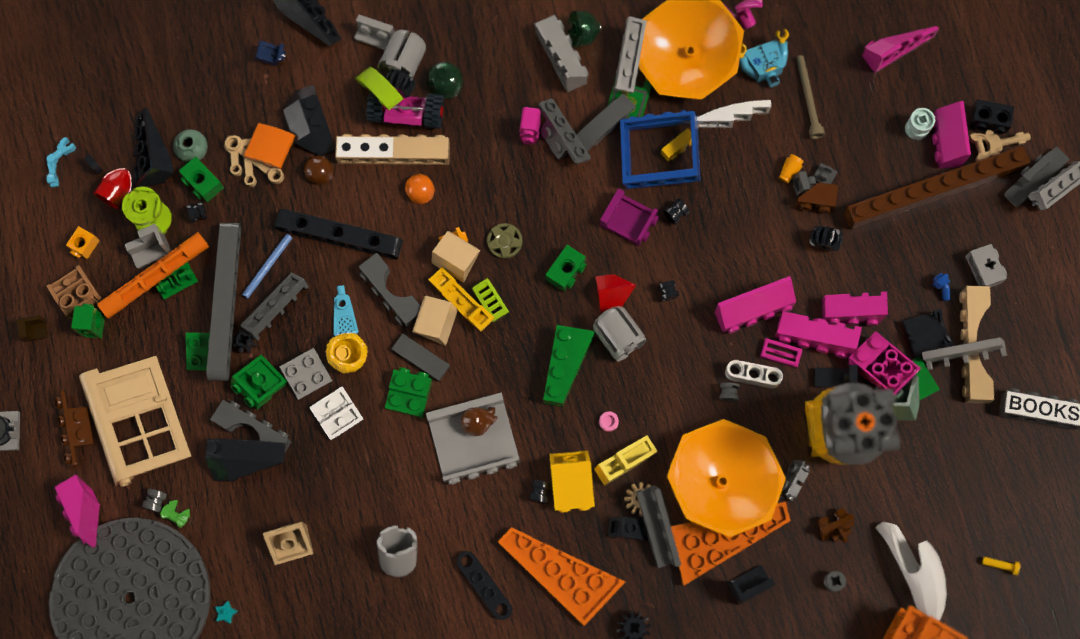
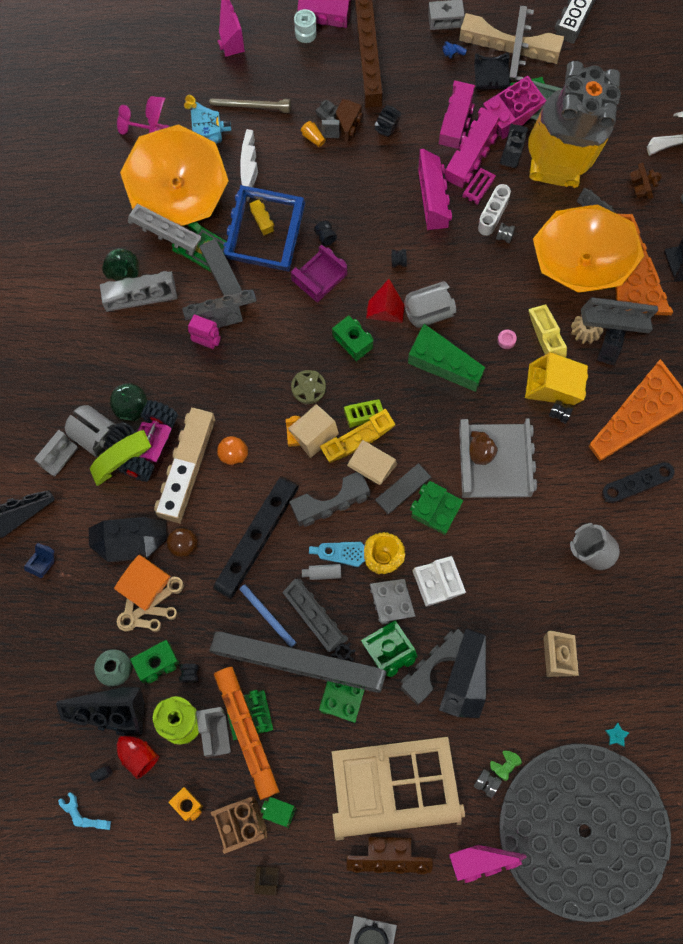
camera: 75 degrees left, 5 degrees down
none -> light grey cylinder [302,564,341,580]

